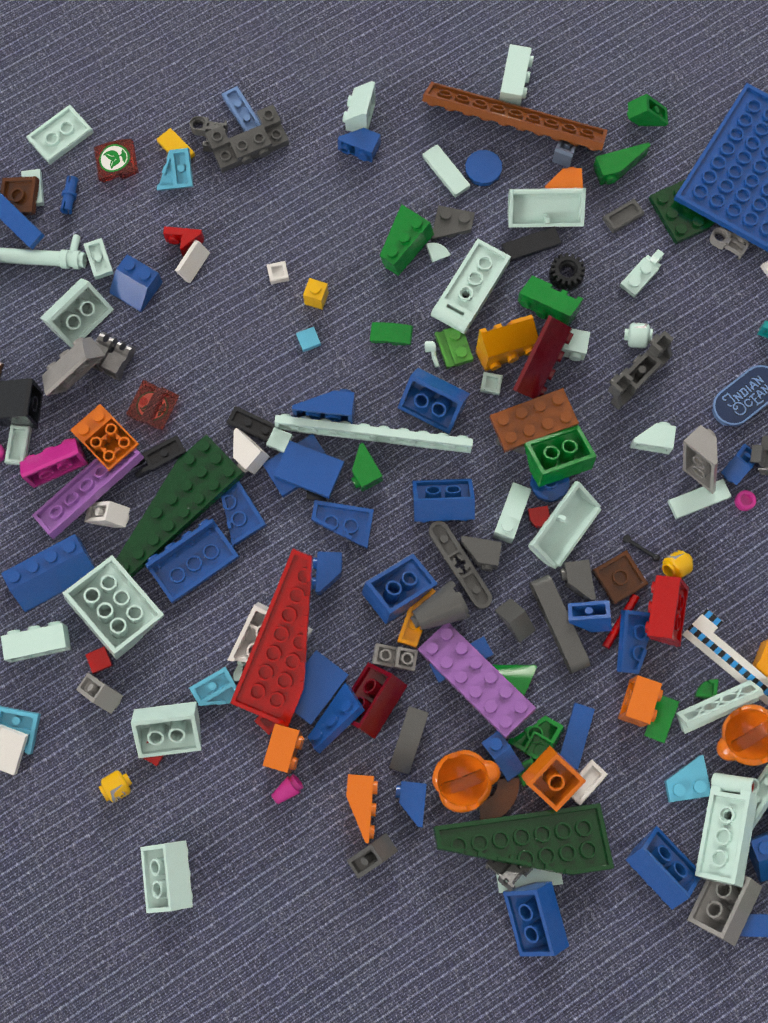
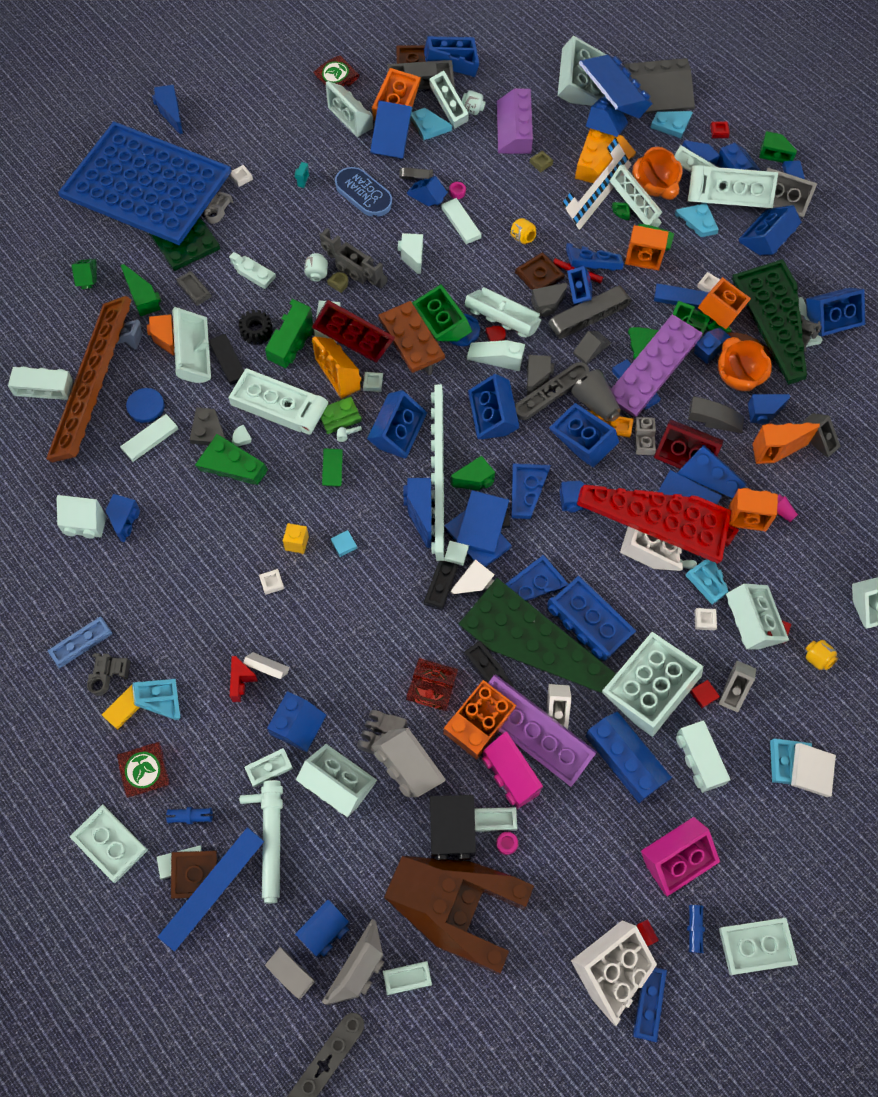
camera: 100 degrees left, 10 degrees down
dark grey bracket [205,105,289,173] -> none
black hinge [623,535,660,562] -> none
red slope [645,575,689,647] -> none
light grey slope [683,425,718,494] -> none
none -> olive tile [327,272,349,293]
none -> white tile [695,608,717,630]

